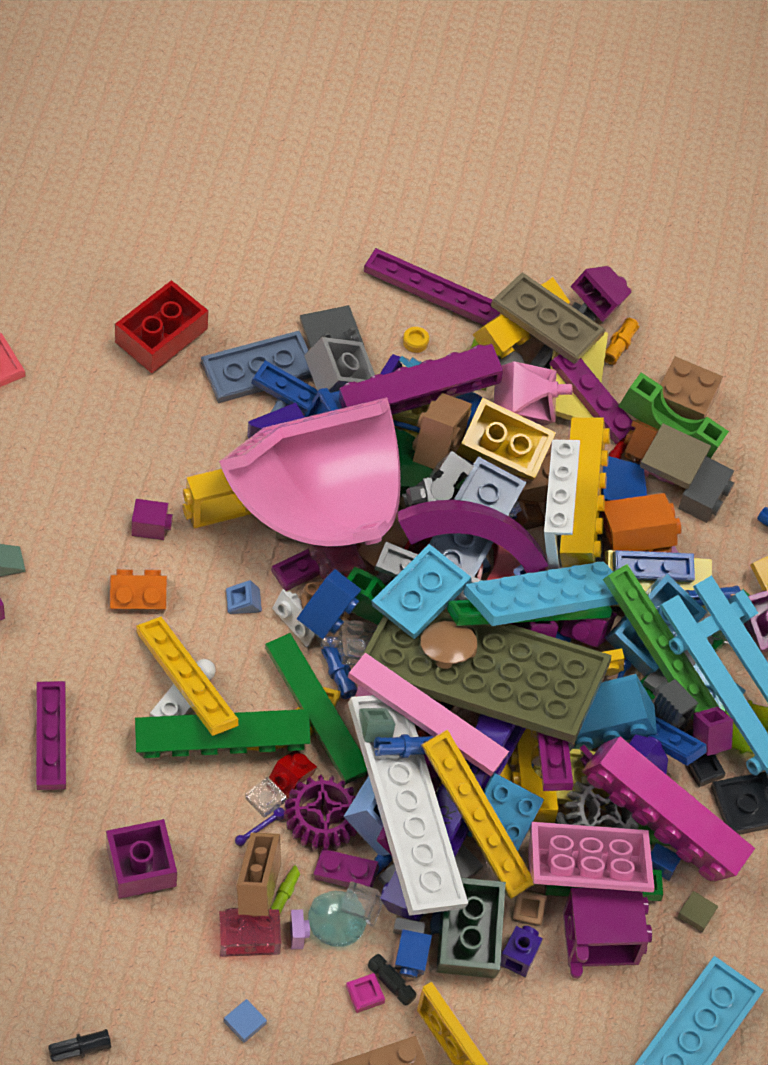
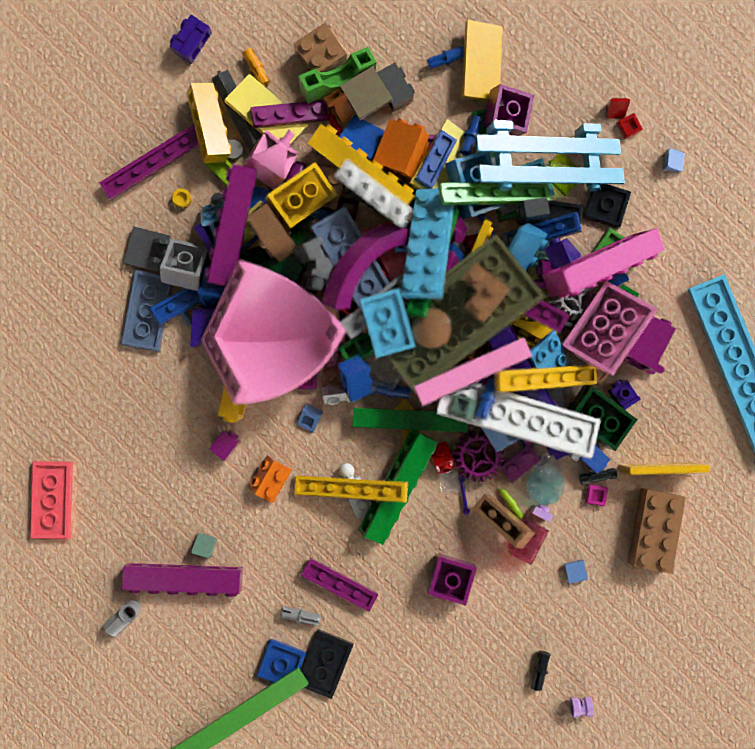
camera: 55 degrees left, 30 degrees up
red brick [115,280,209,373] -> none
dark tan tile [491,272,606,364] -> none
magenta torso [570,266,632,322] -> none
olive tile [678,891,718,933] -> none
magenta brick [693,706,733,756] -> none
none -> dark purple brick [170,14,212,64]
none -> medium nougat brick [462,262,509,323]

